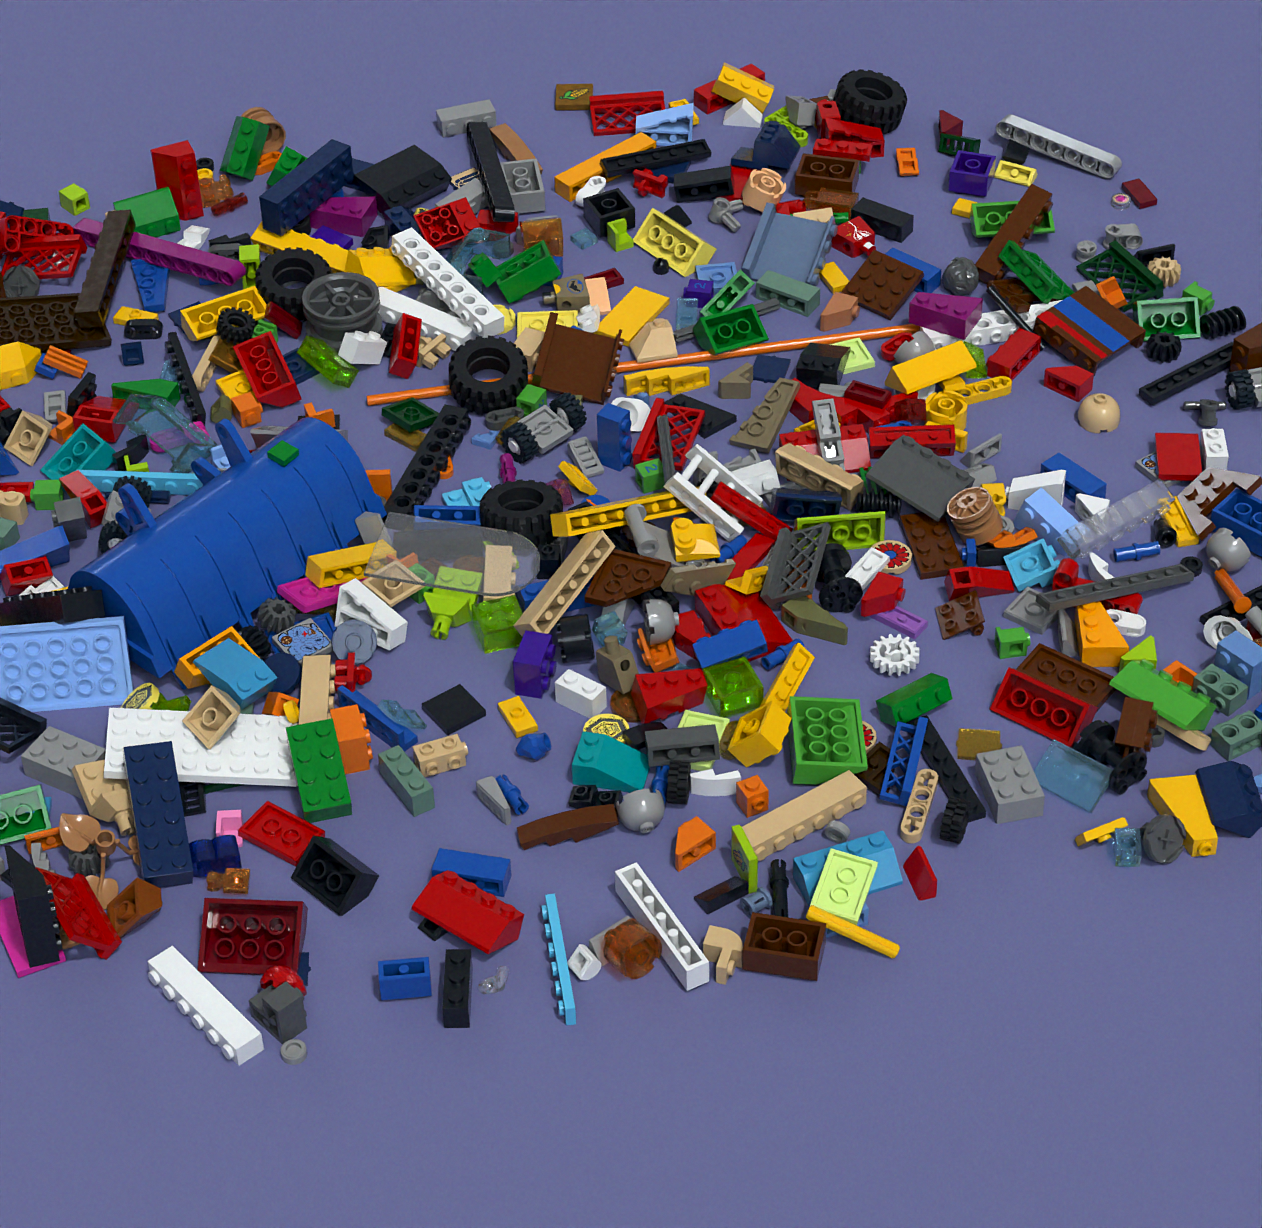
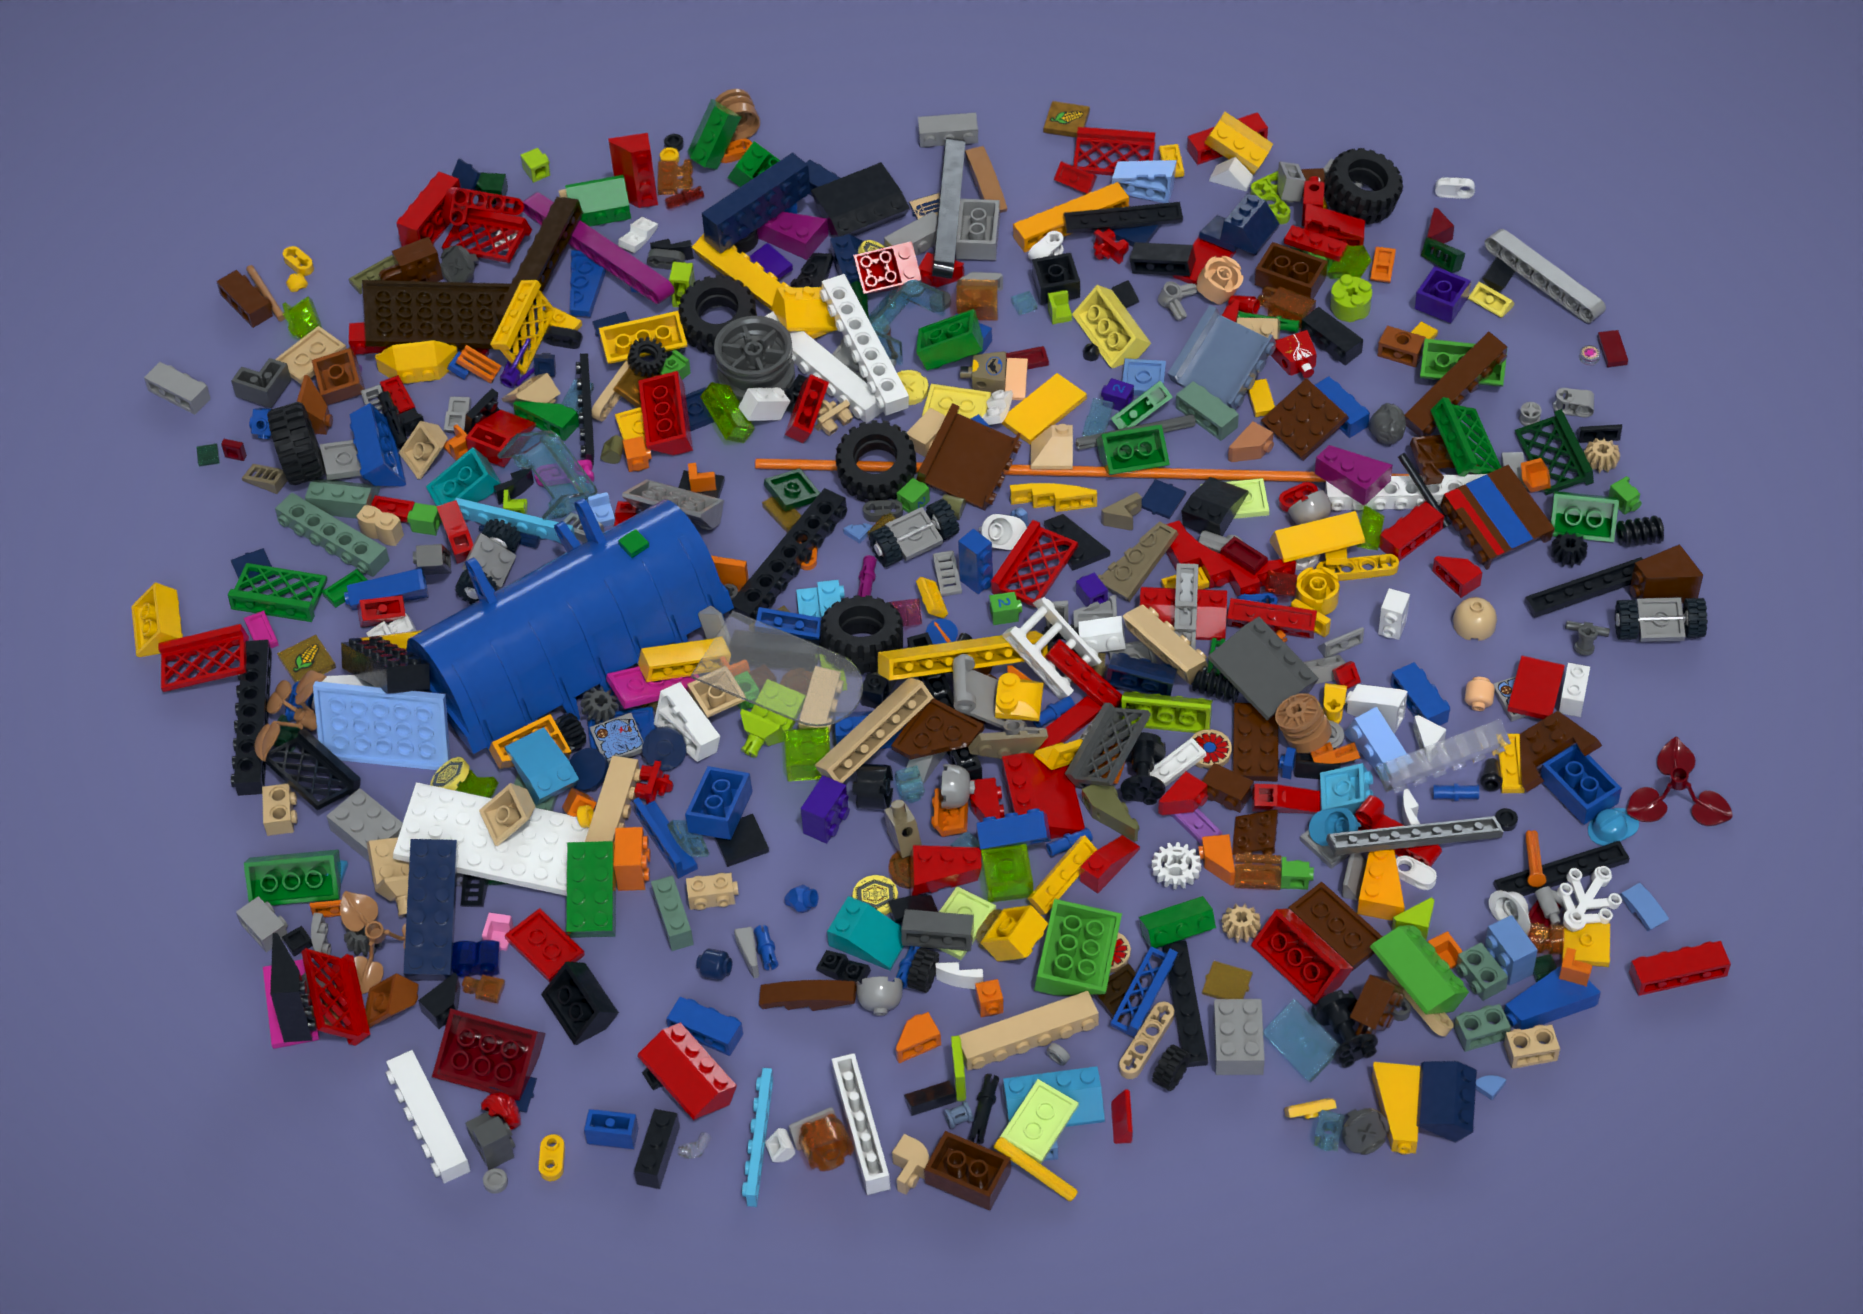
camera: 15 degrees right, 10 degrees up
dark red tile [264,301,302,339] -> none
green slope [468,252,502,287] -> none
yellow plate [498,696,538,738] -> none
white brick [555,669,607,718] -> none
dark grey axle [657,414,675,492] -> none
light grey cylinder [1206,528,1251,572] -> none
none -> black slope [418,973,461,1029]
none -> yellow fence [490,280,556,375]
none -> dark purple plant [500,338,534,388]
none -> tan slope [501,373,561,403]
none -> yellow plate [539,1134,565,1181]
none -> blue brick [685,766,753,840]
none -> dark blue head [696,948,732,980]
none -> red plate [1054,161,1097,194]
none -> dark purple brick [1076,572,1108,607]
none -> red slope [1080,835,1140,894]
none -> orange slope [1198,834,1235,885]
none -> reddish brown brick [1202,763,1254,813]
none -> tan gear [1222,903,1261,943]
none -> clear orange plate [1235,852,1281,890]
none -> dark azure piece [1309,807,1361,846]
none -> clear neon green bracket [1327,245,1372,279]
none -> lime brick [1330,274,1372,322]
none -> red plate [1332,661,1361,689]
none -> dark orange brick [1377,326,1426,368]
none -> white brick [1378,588,1410,640]
none -> white piece [1435,178,1475,199]
none -> light nougat head [1465,677,1495,711]

